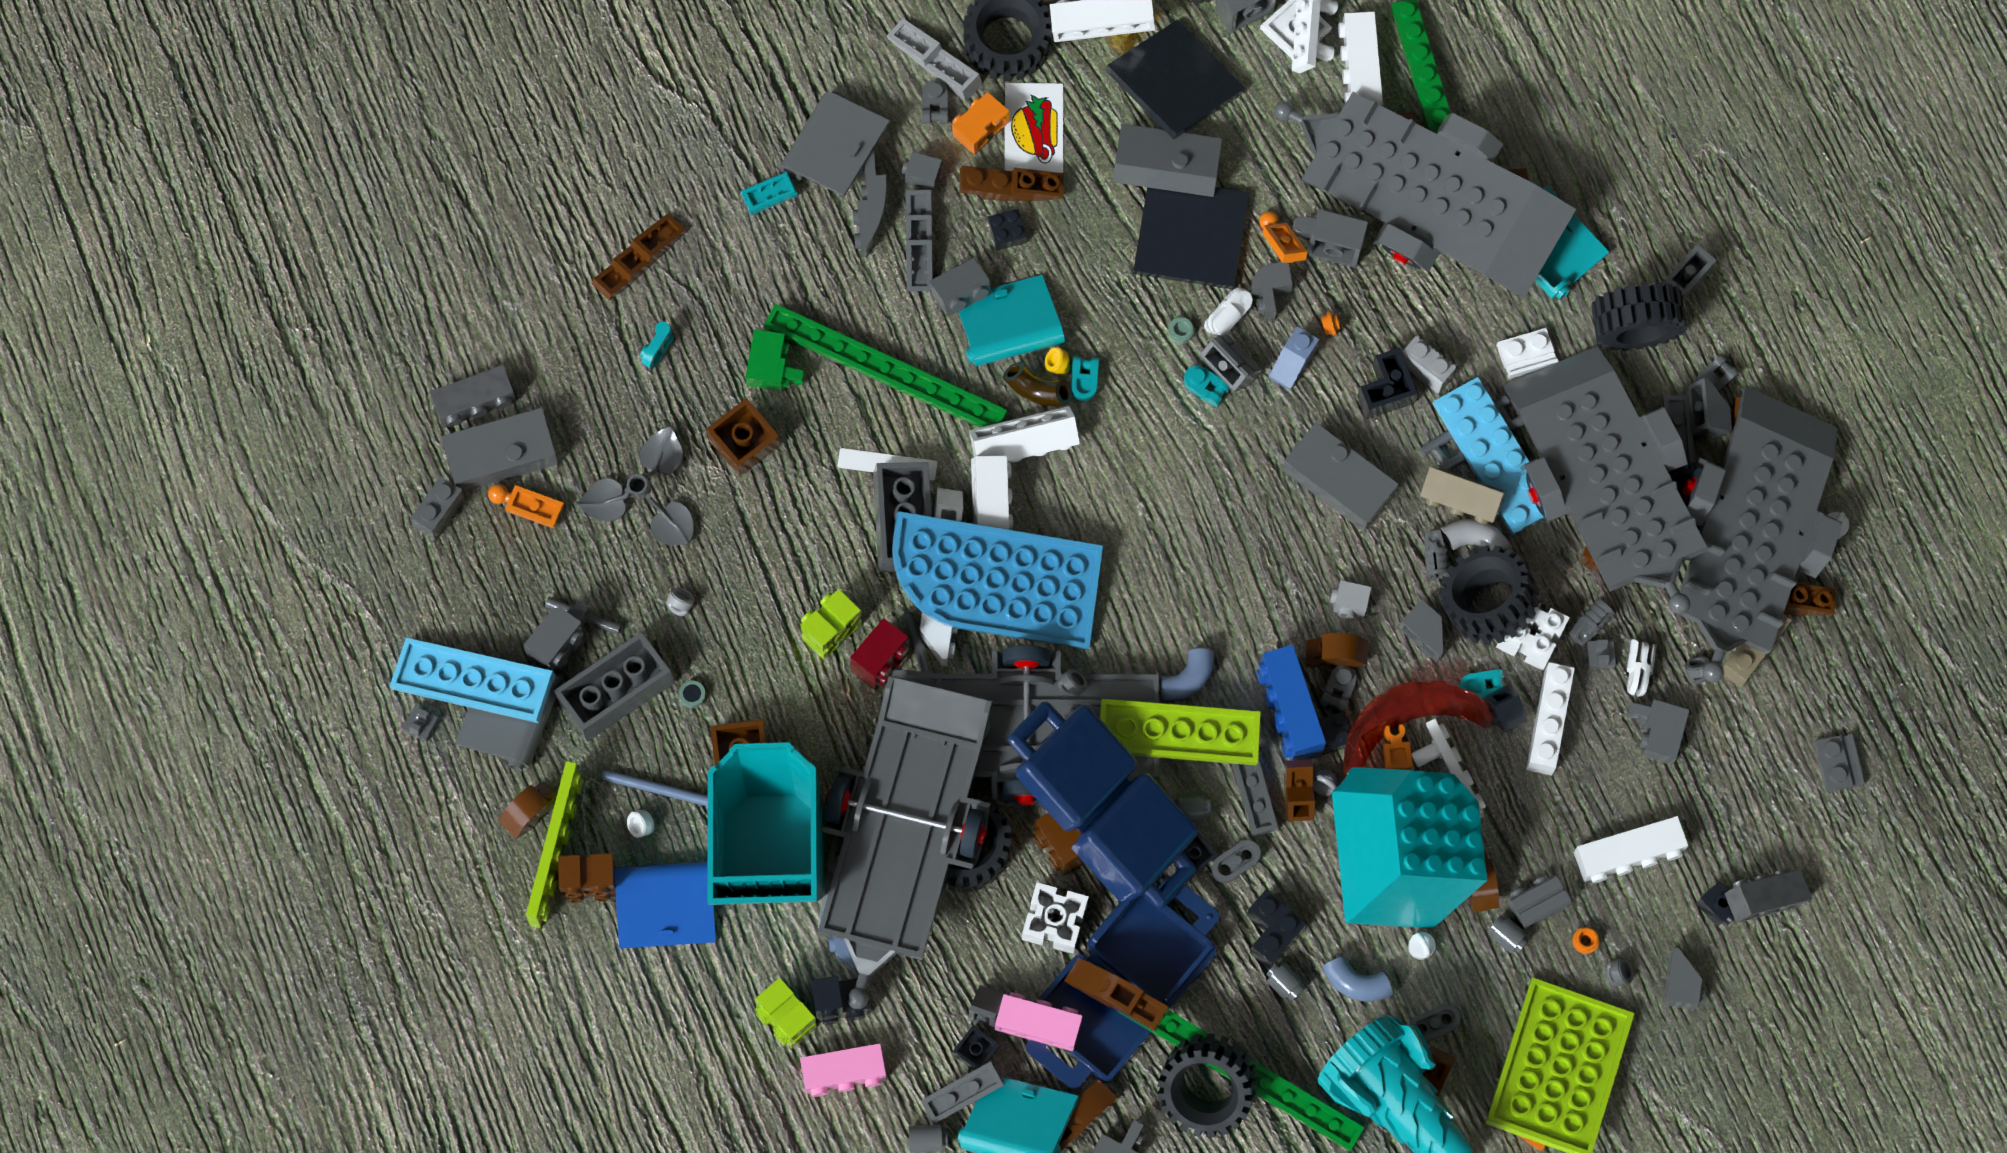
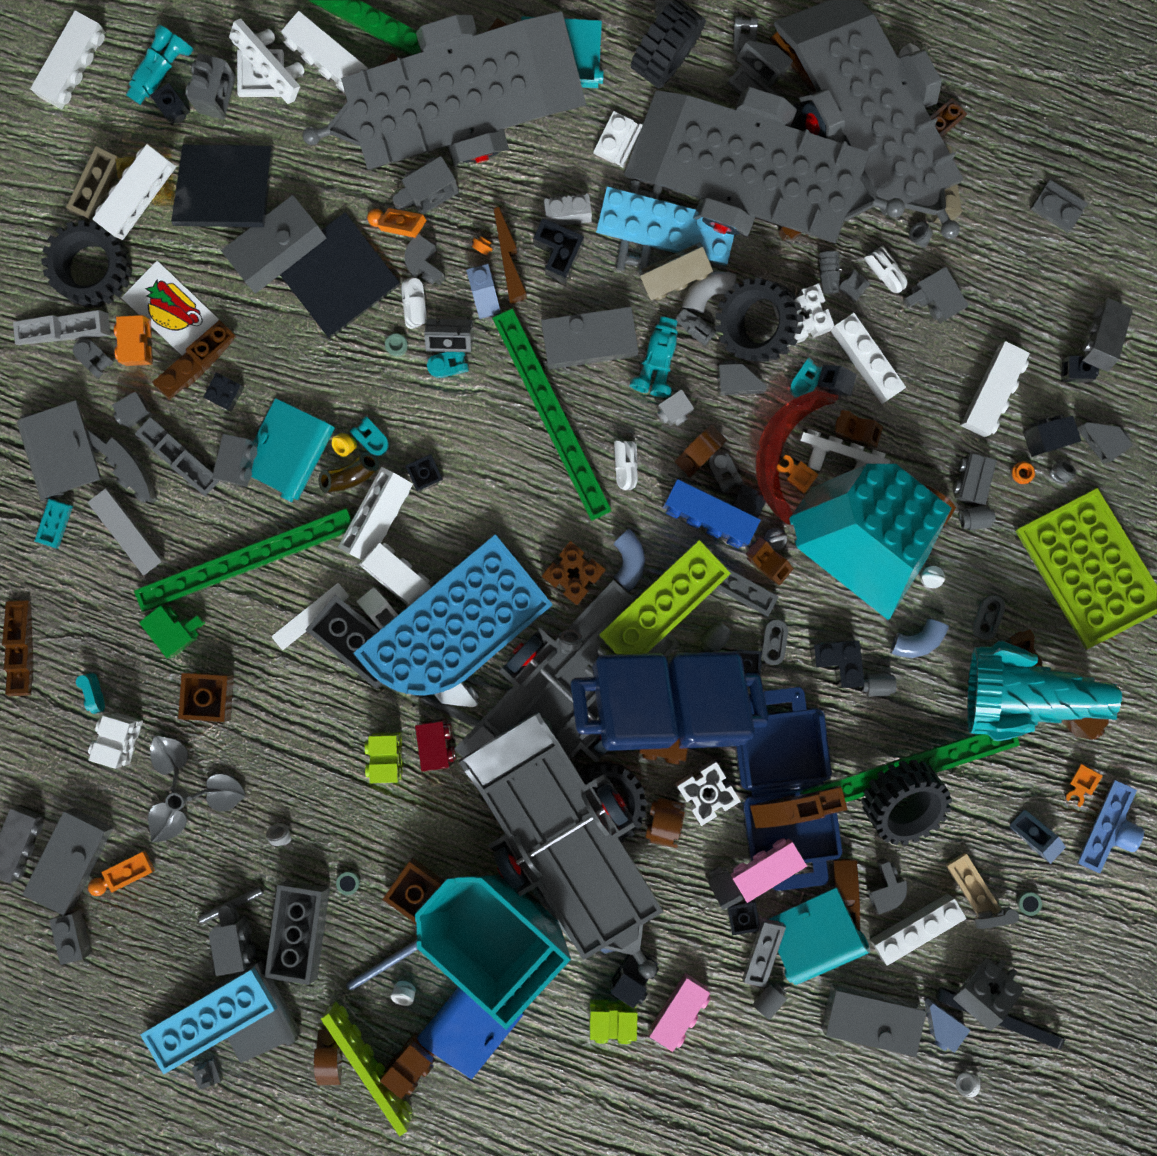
camera: 50 degrees left, 15 degrees up
none -> light grey slope [87,488,164,576]
none -> white brick [88,713,143,769]
none -> black piece [405,454,444,493]
none -> green plate [492,308,612,522]
none -> reddish brown slope [494,207,527,305]
none -> reddish brown brick [541,541,606,606]
none -> white arm [614,441,638,490]
none -> teal piece [629,317,678,398]
none -> reddish brown brick [646,798,686,848]
none -> reddish brown brick [835,410,883,448]
none -> black brick [1023,414,1081,457]

